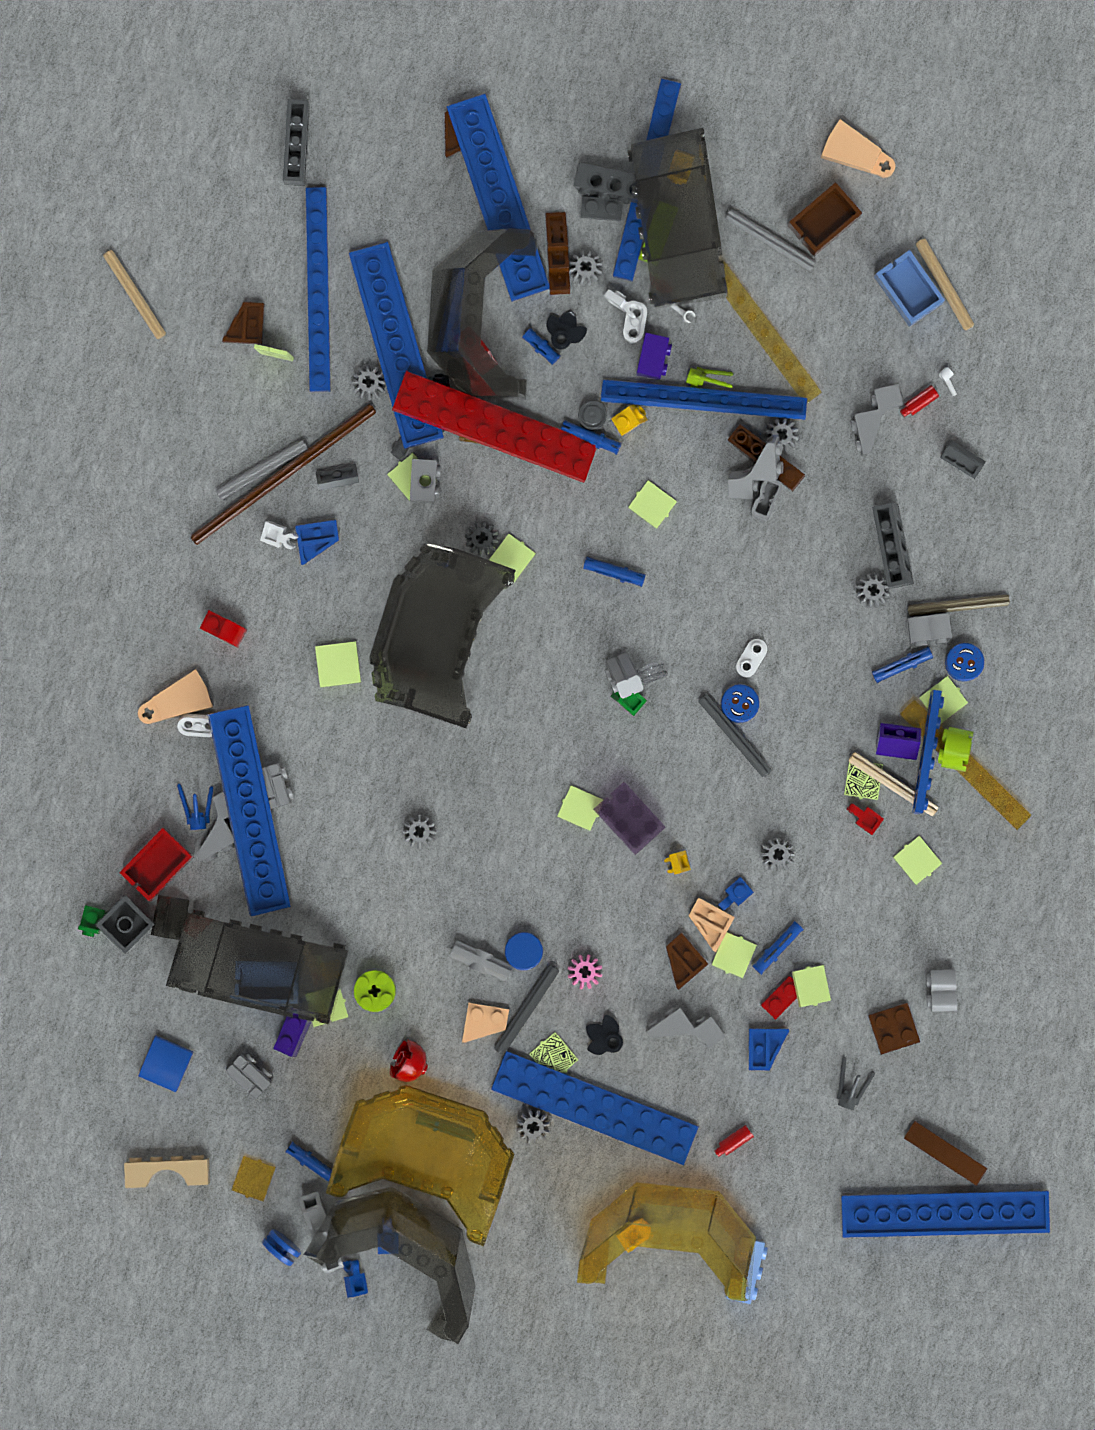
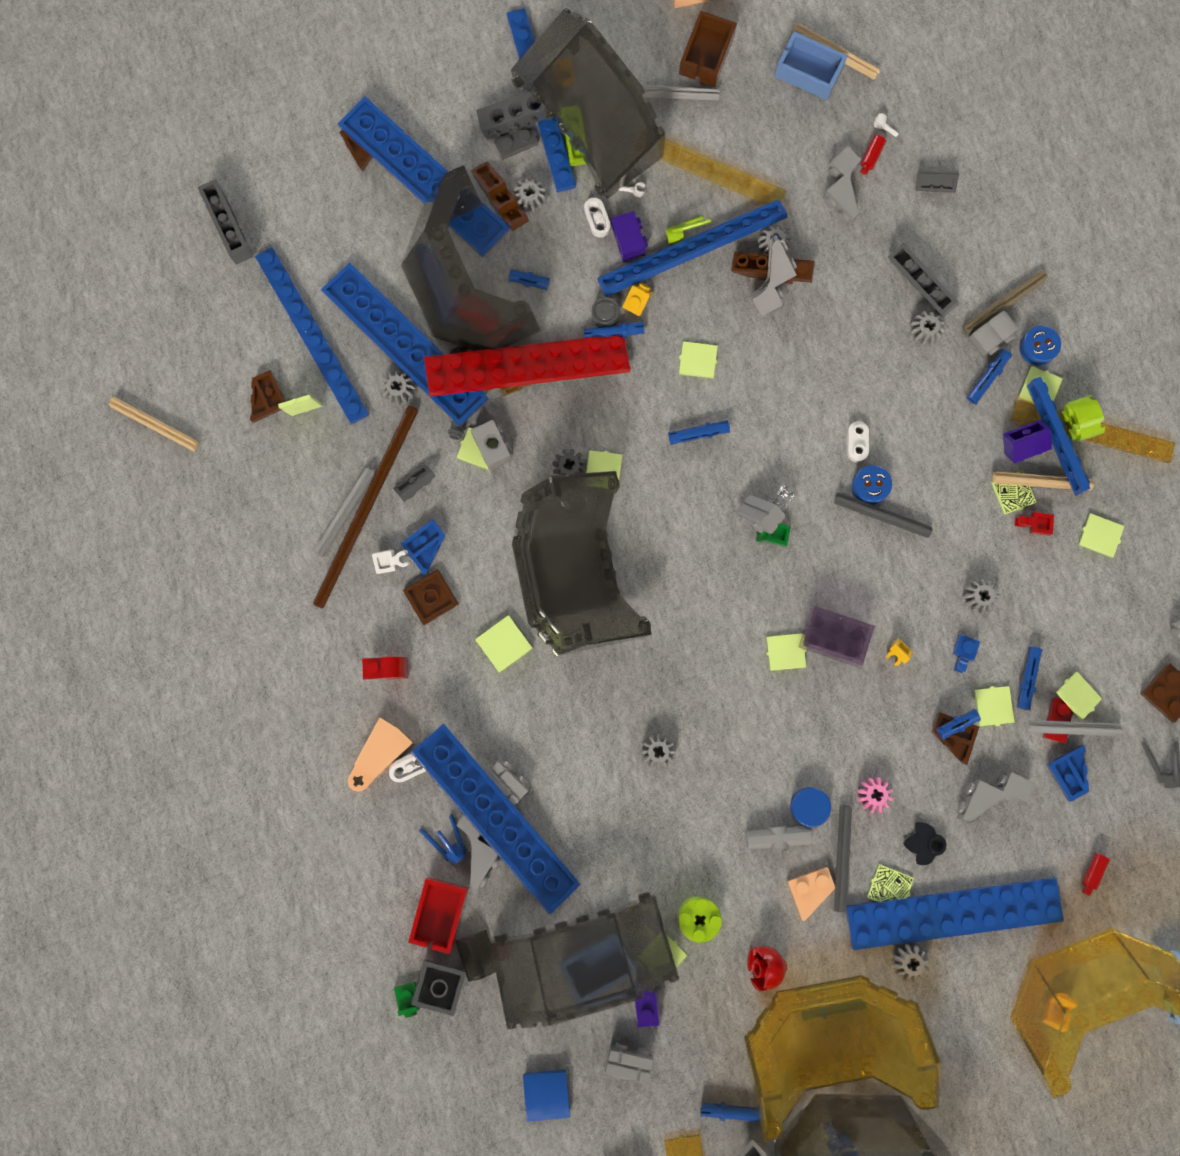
camera: 25 degrees left, 5 degrees down
black plate [546,311,587,350] -> none
white plate [604,289,642,318] -> none
light nougat wing [689,898,735,952] -> none
light grey brick [751,481,782,523] -> none
none -> reddish brown tile [403,569,459,626]
none -> blue pin [937,709,981,740]
none -> light grey axle [1025,720,1123,736]

